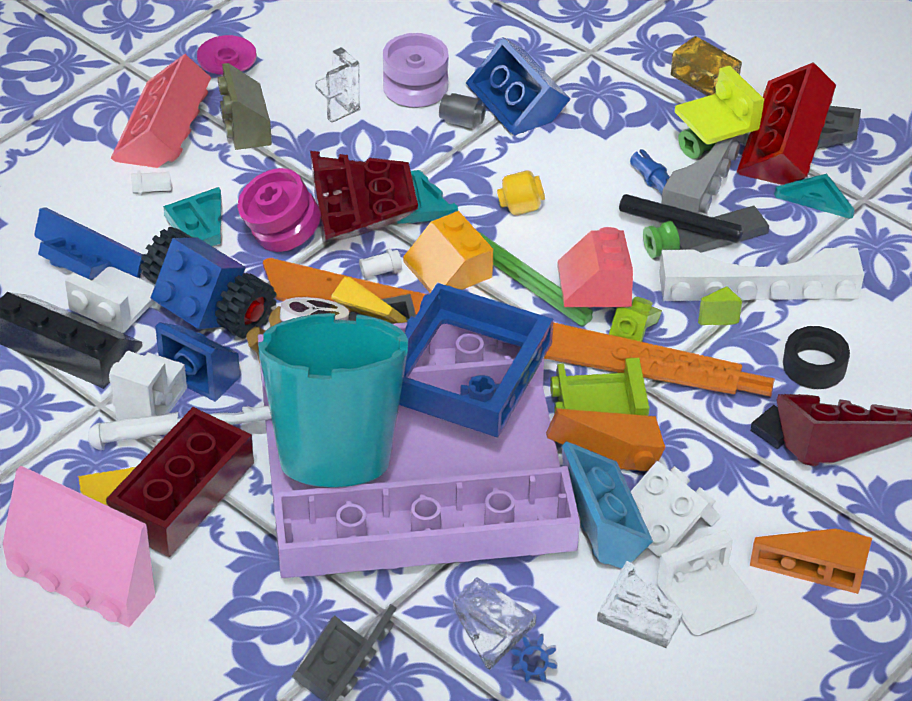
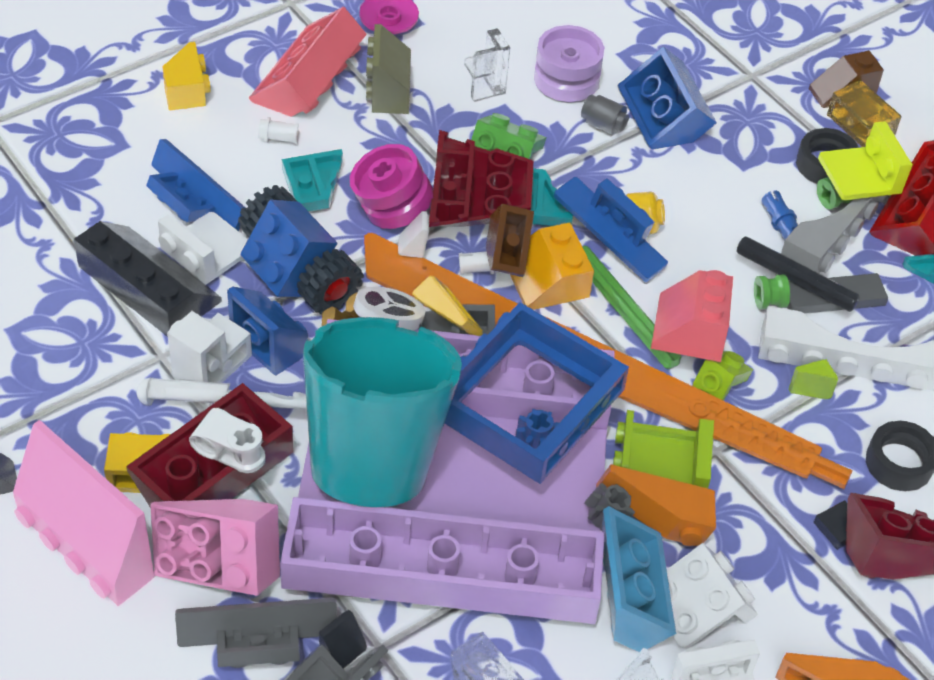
camera: 10 degrees right, 5 degrees up
none -> bright pink slope [150,499,280,596]
none -> yellow slope [162,42,211,111]
none -> dark grey bracket [175,597,337,668]
none -> white piece [189,408,265,473]
none -> black slope [319,610,367,669]
none -> white slope [398,211,429,258]
none -> bright green bracket [471,113,547,159]
none -> reddish brown slope [486,204,534,277]
none -> blue bracket [553,177,668,282]
none -> dark grey gear [584,483,635,530]
none -> black tyre [796,128,859,184]
none -> slope [809,50,884,108]

